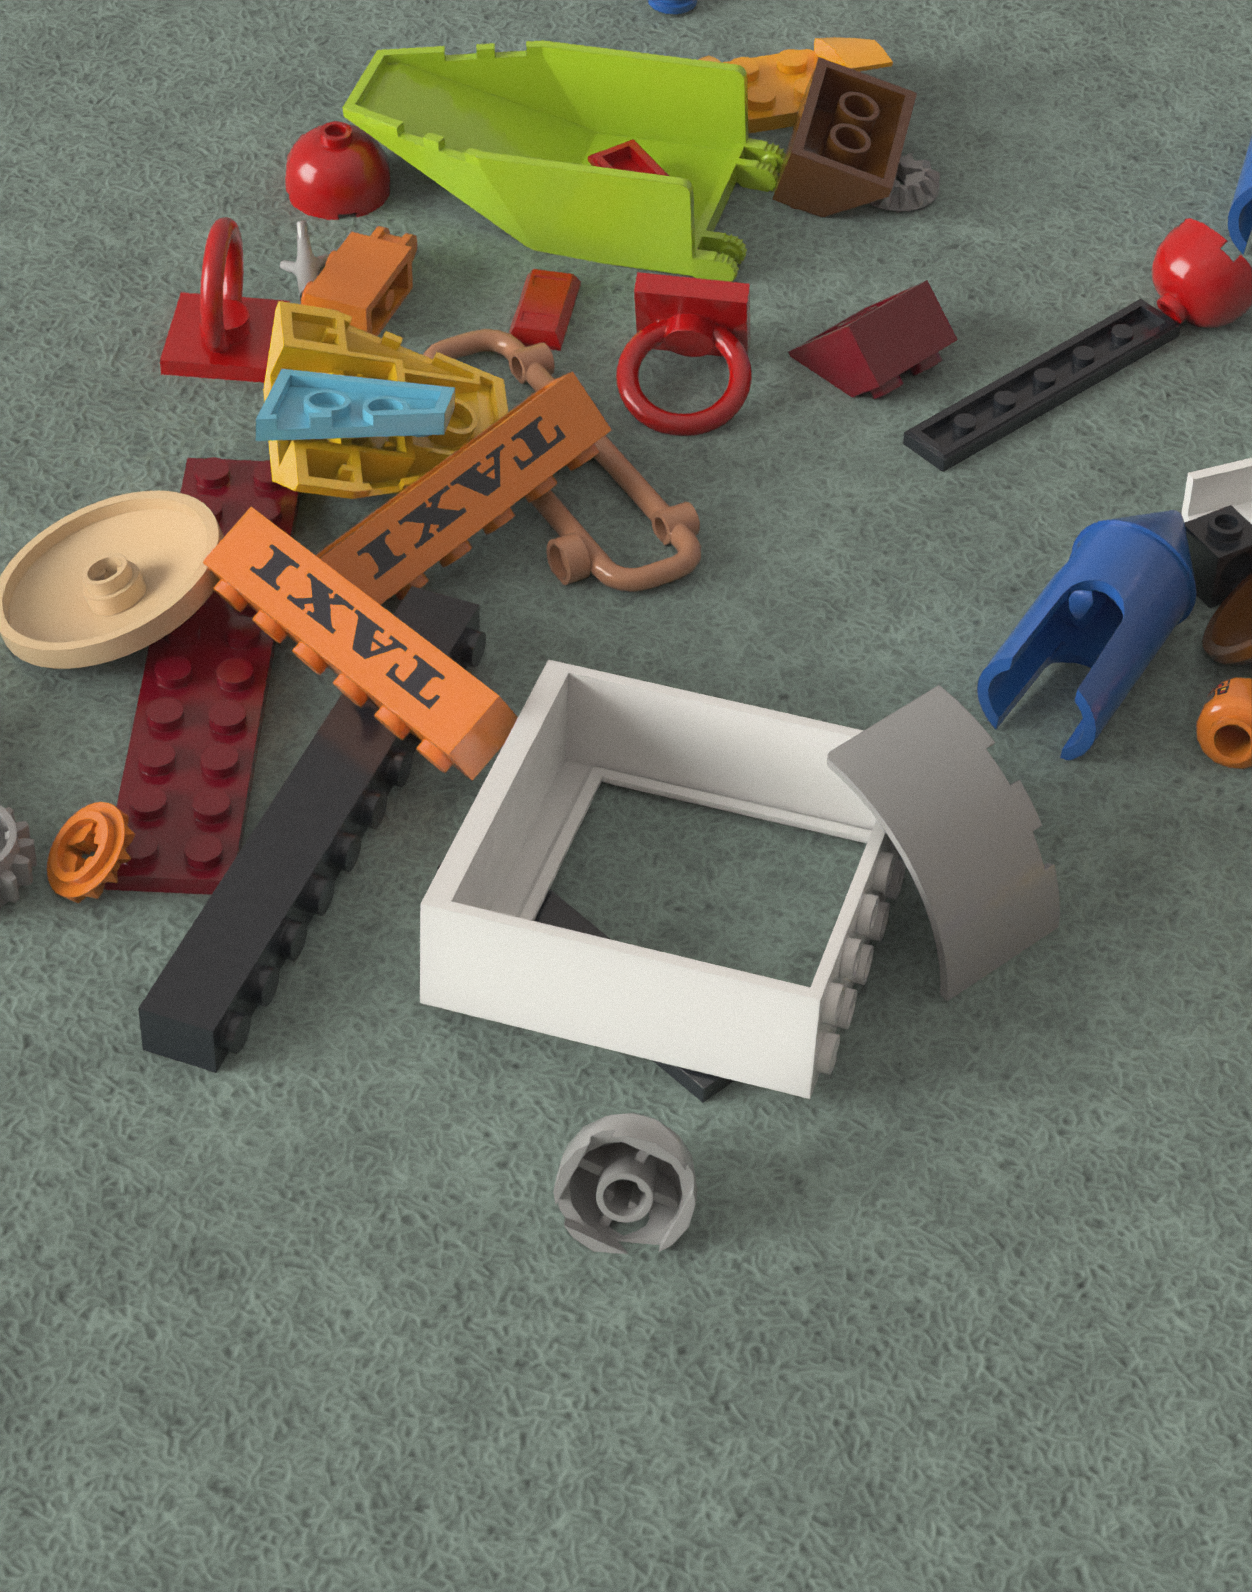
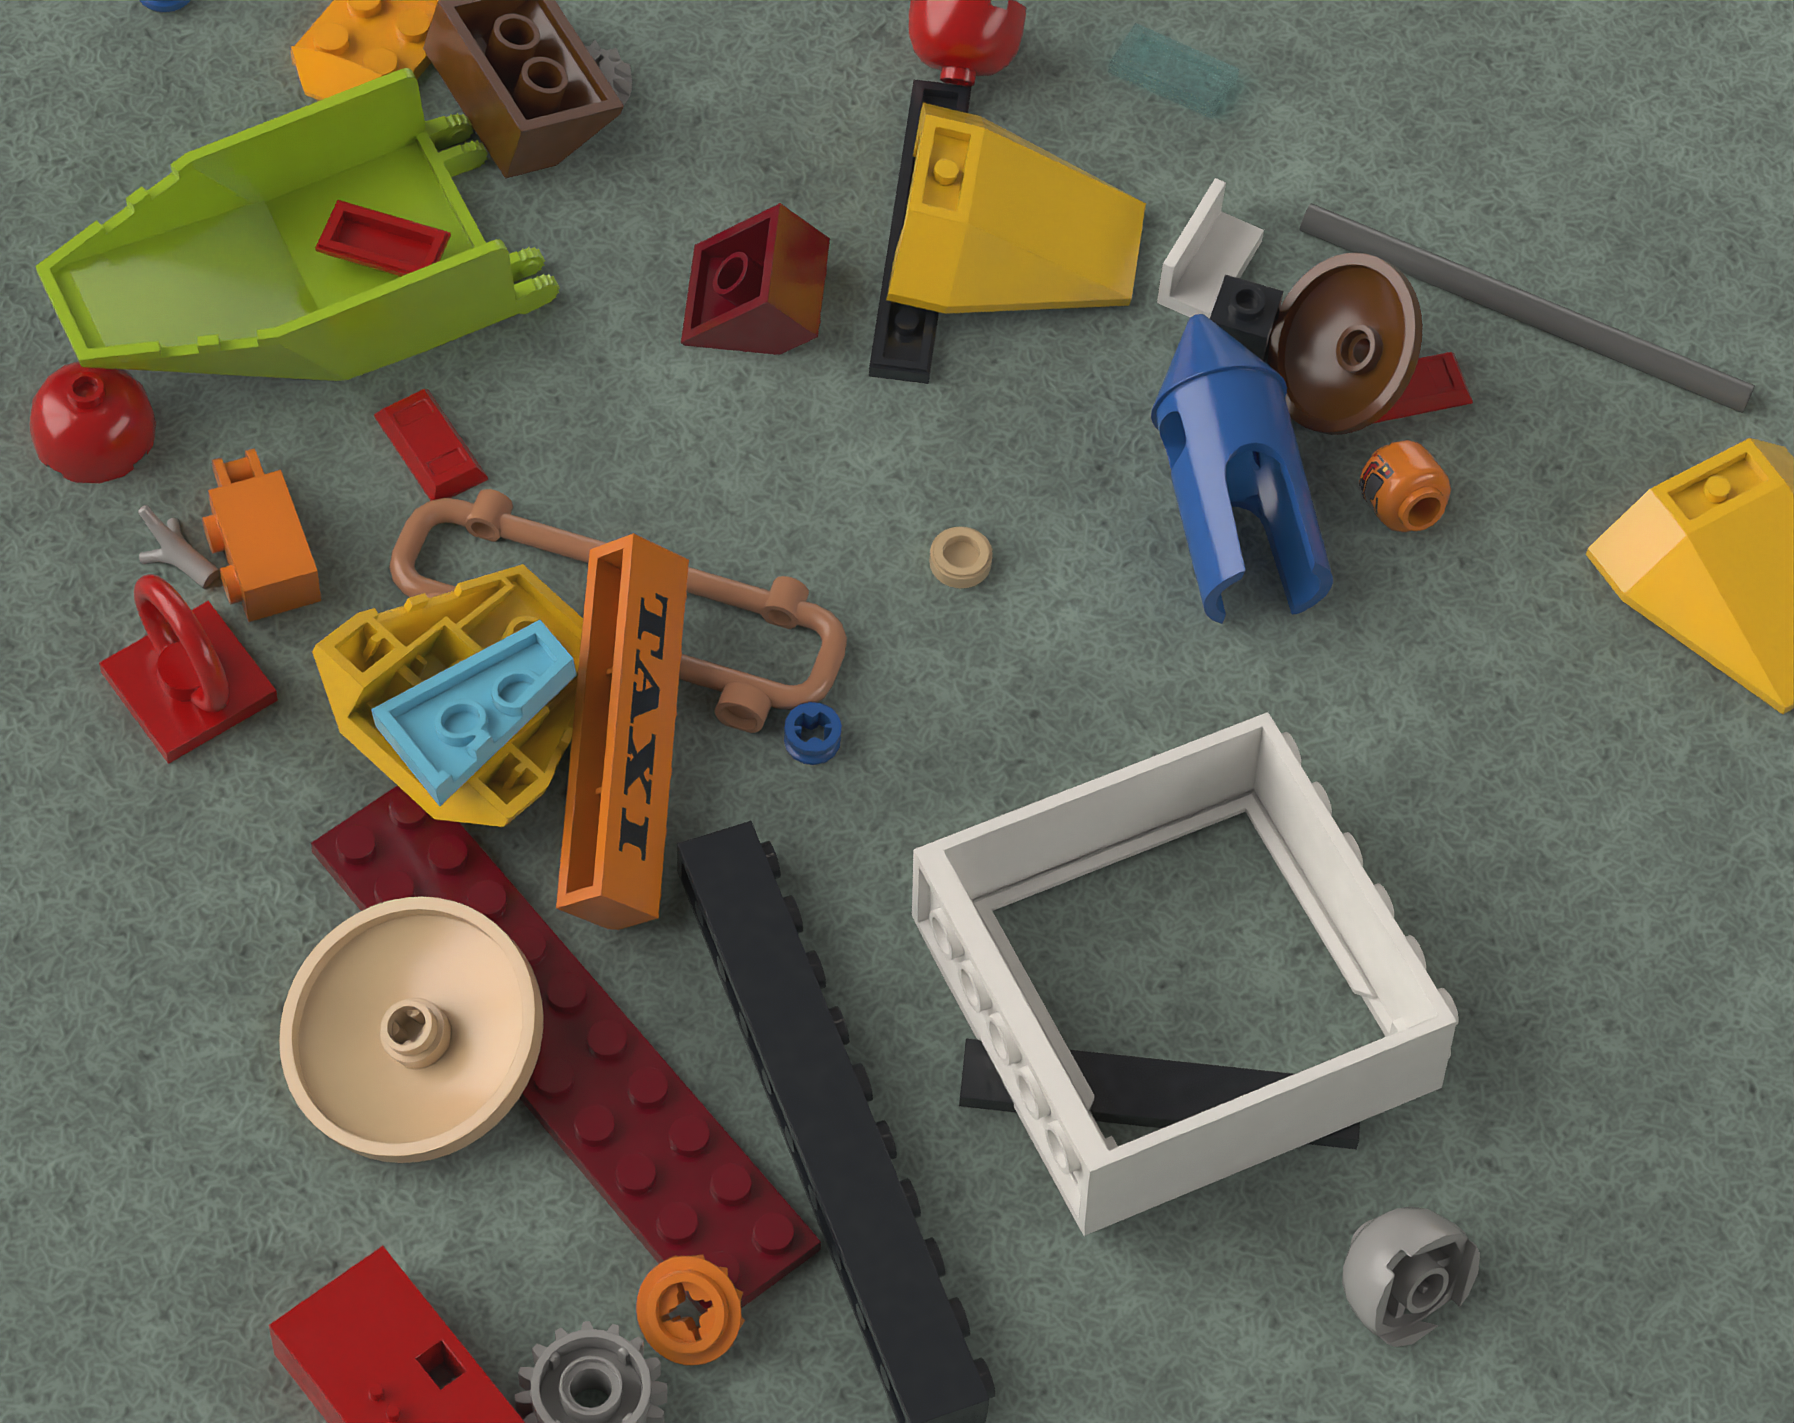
camera: 45 degrees left, 15 degrees up
orange brick [203,507,518,781] -> none
red tile [616,272,752,436] -> none
light grey panel [827,685,1060,1001] -> none
none -> blue bush [784,702,842,765]
none -> yellow wedge [886,103,1146,314]
none -> tan tile [929,527,992,588]

